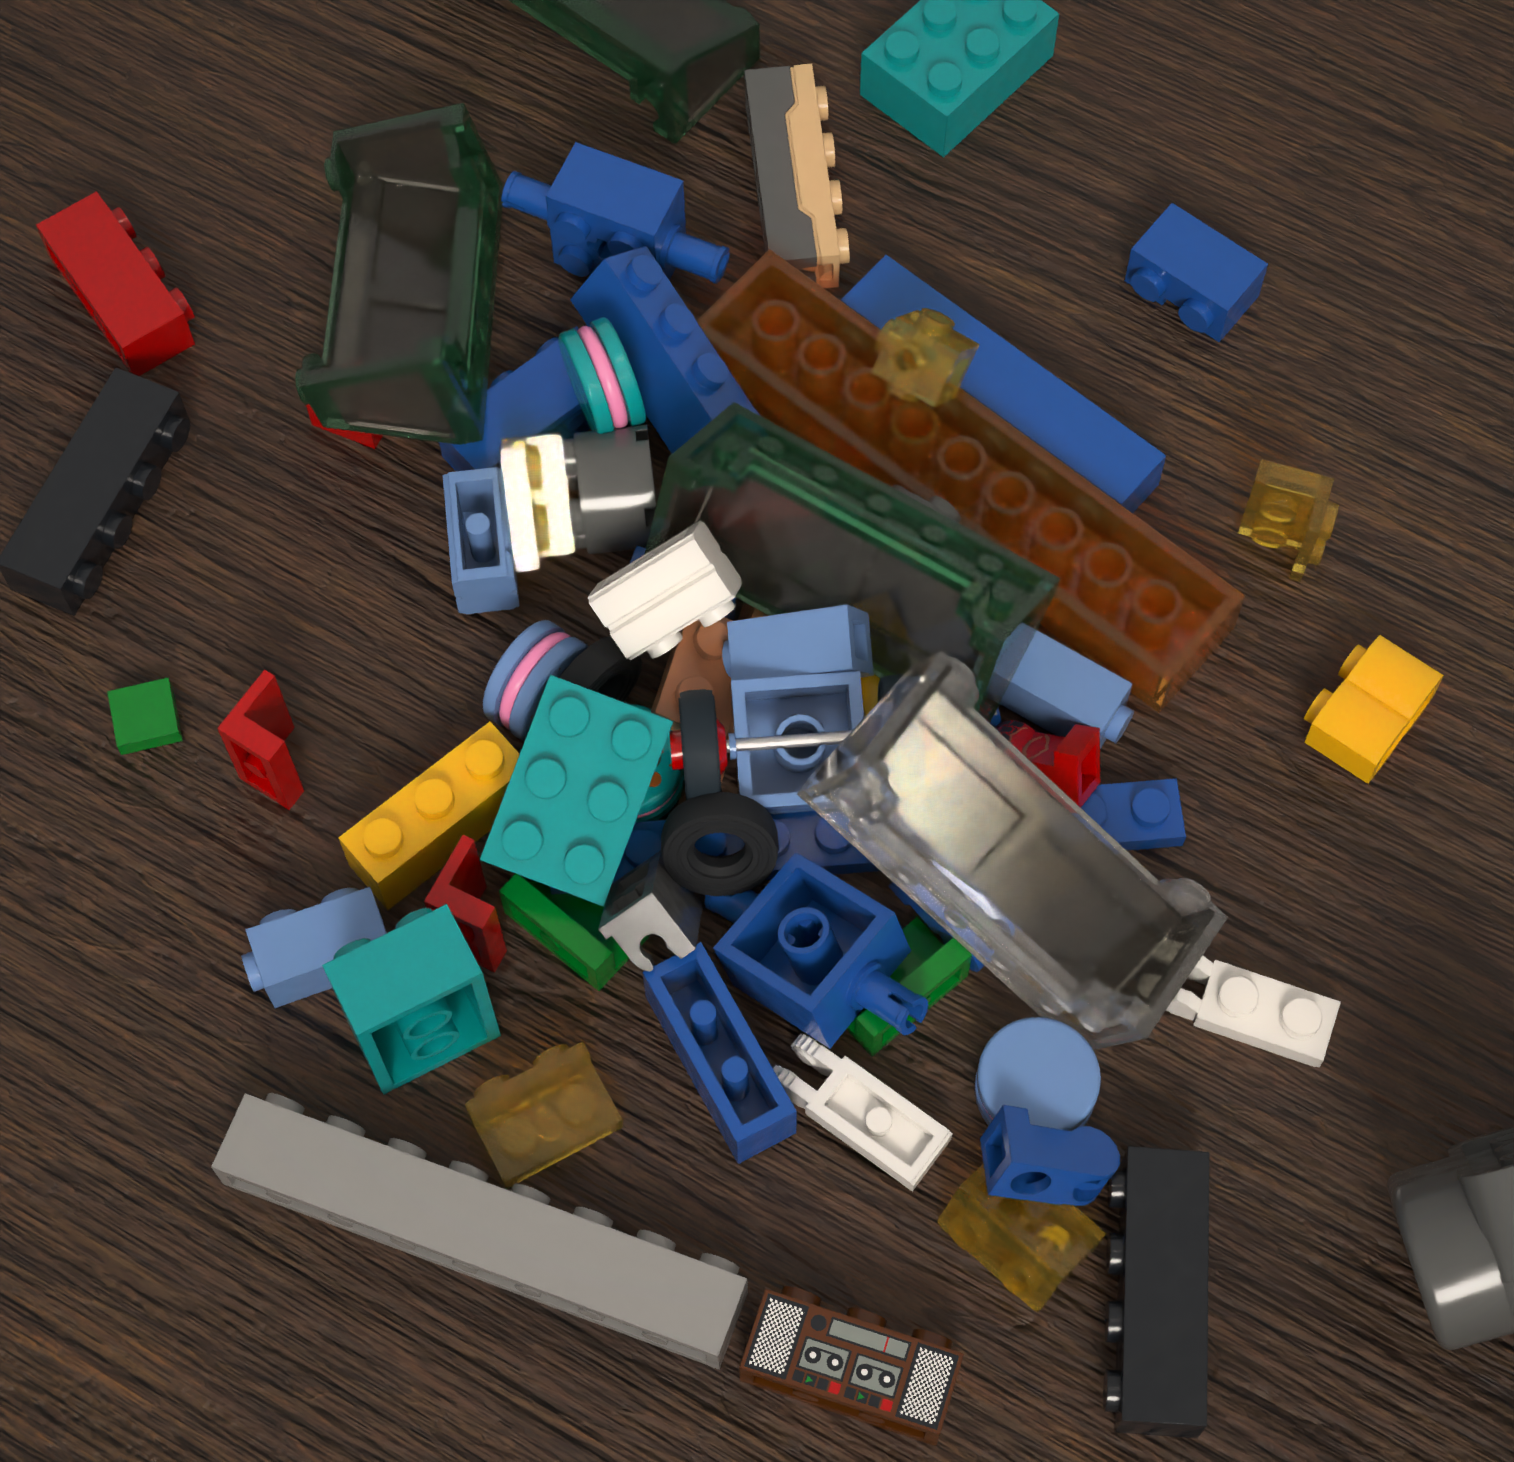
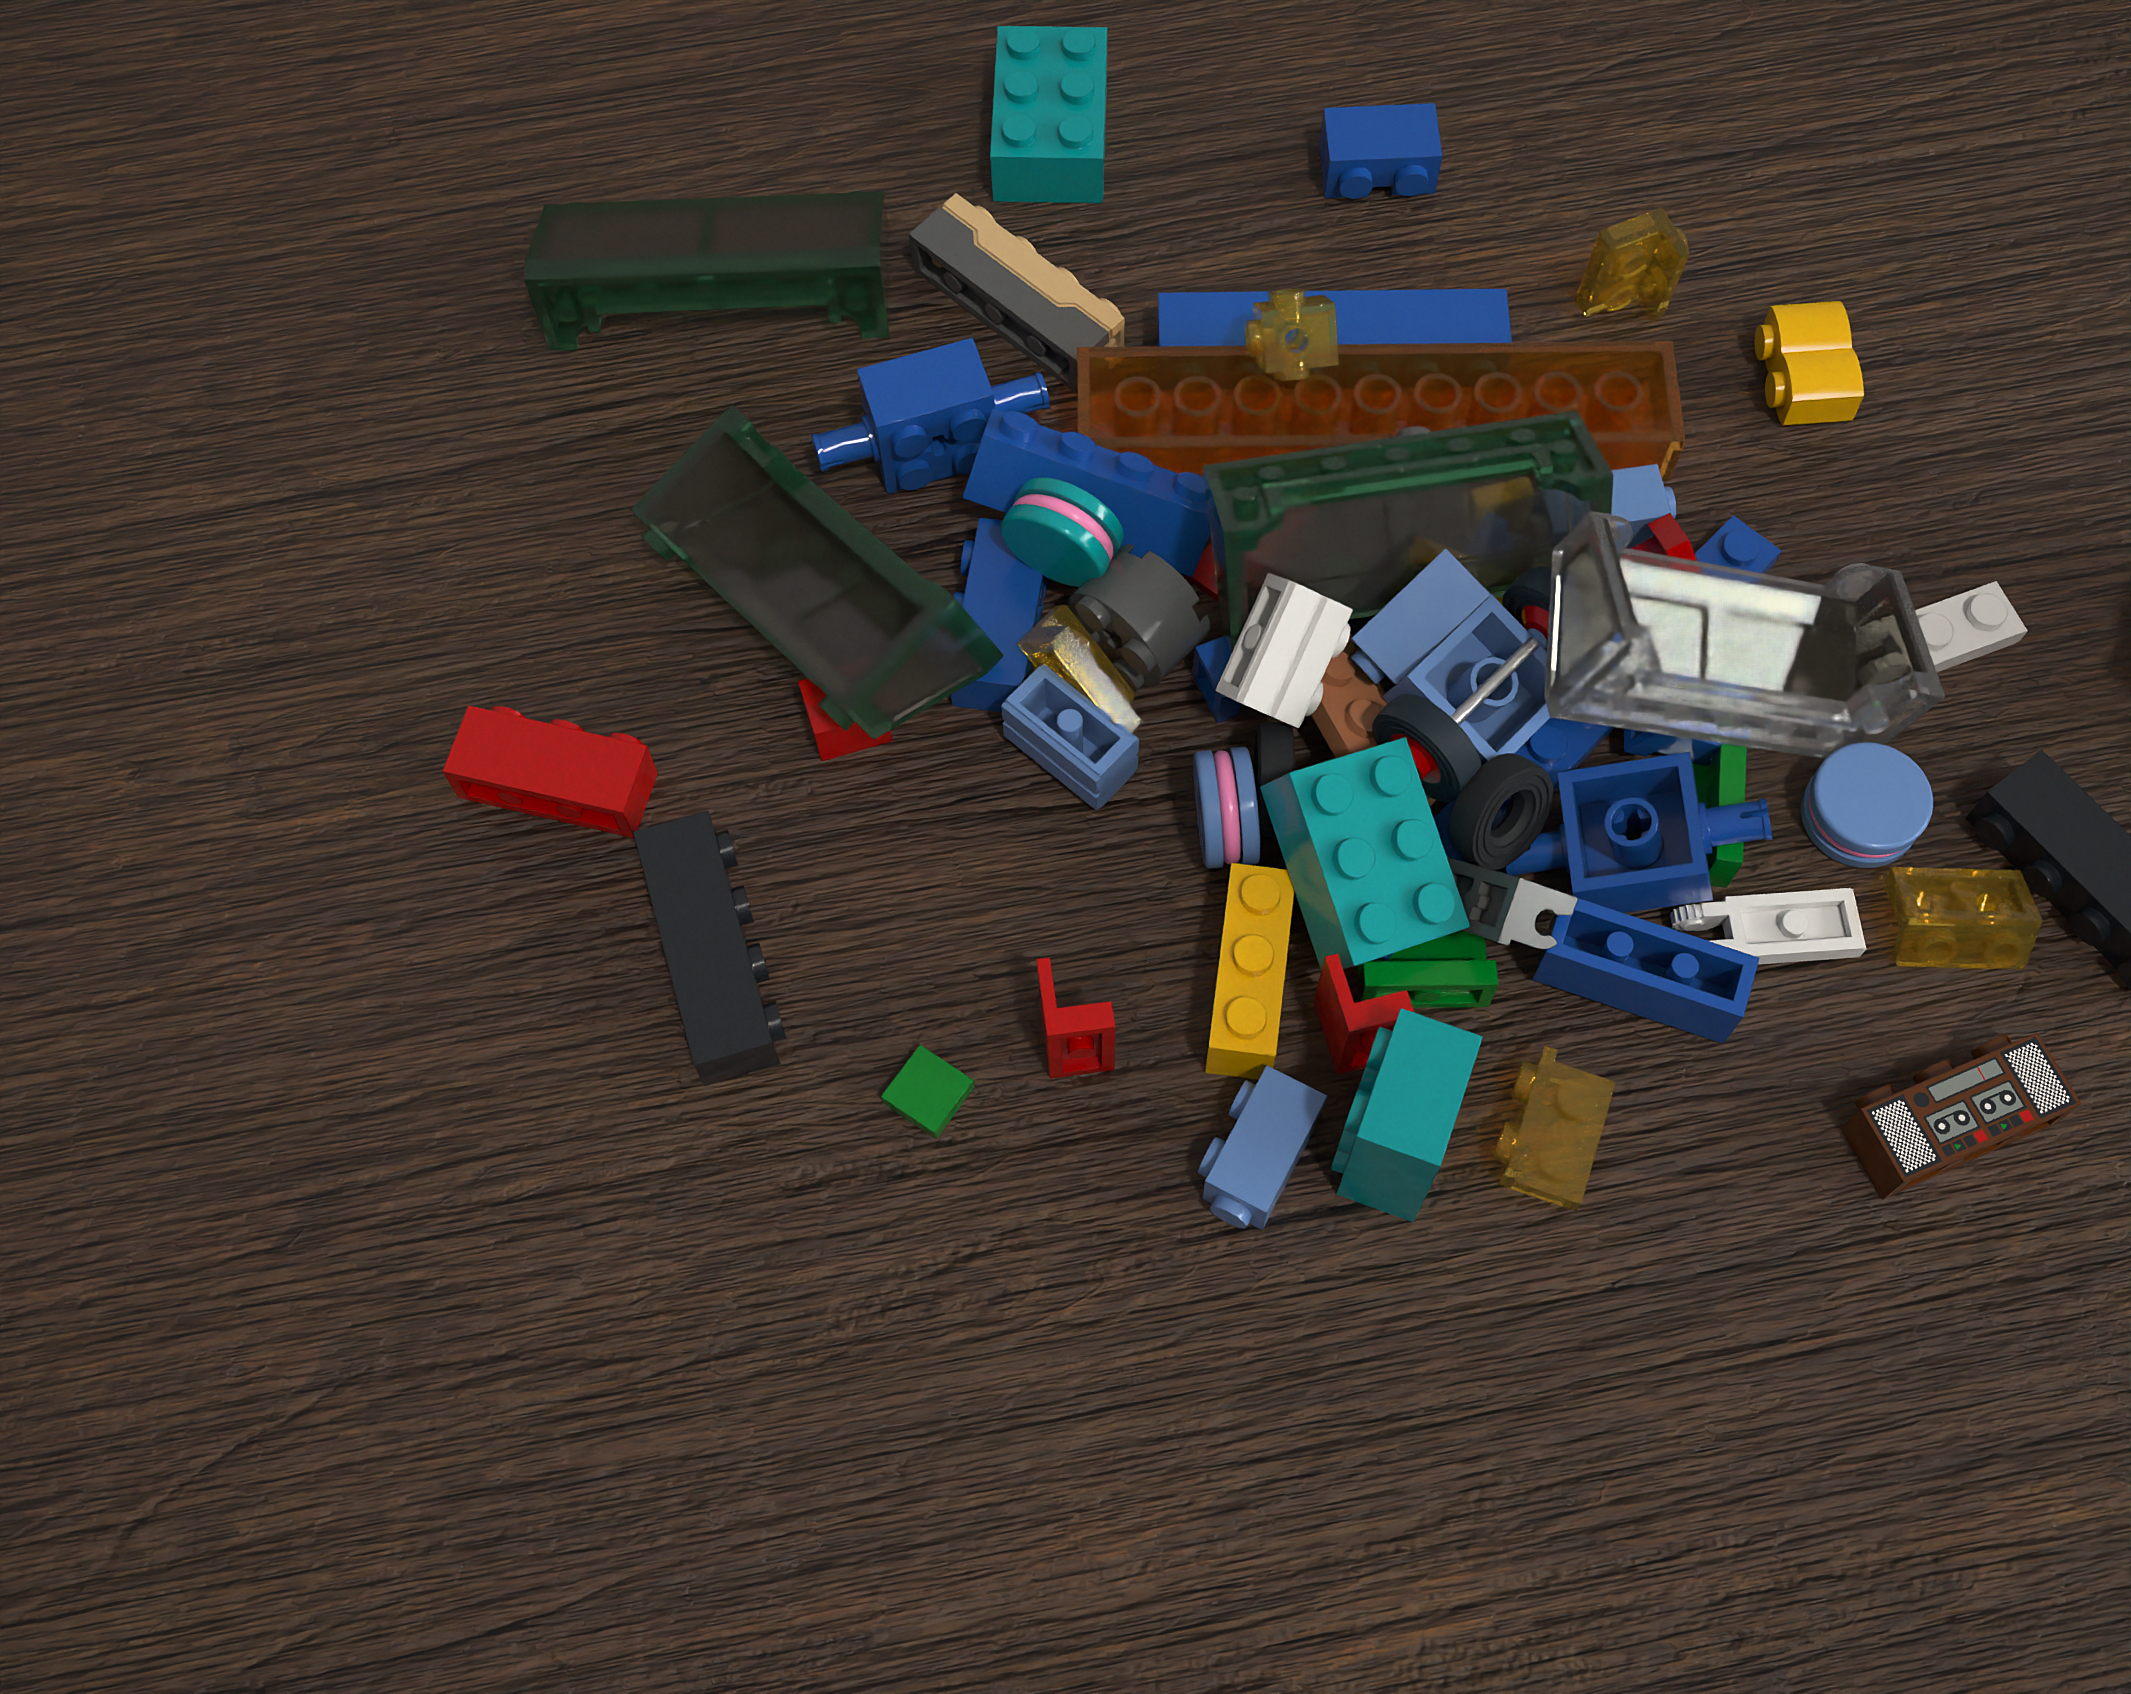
camera: 40 degrees left, 0 degrees up
light grey brick [211,1093,748,1370] -> none
blue leg [980,1105,1120,1206] -> none

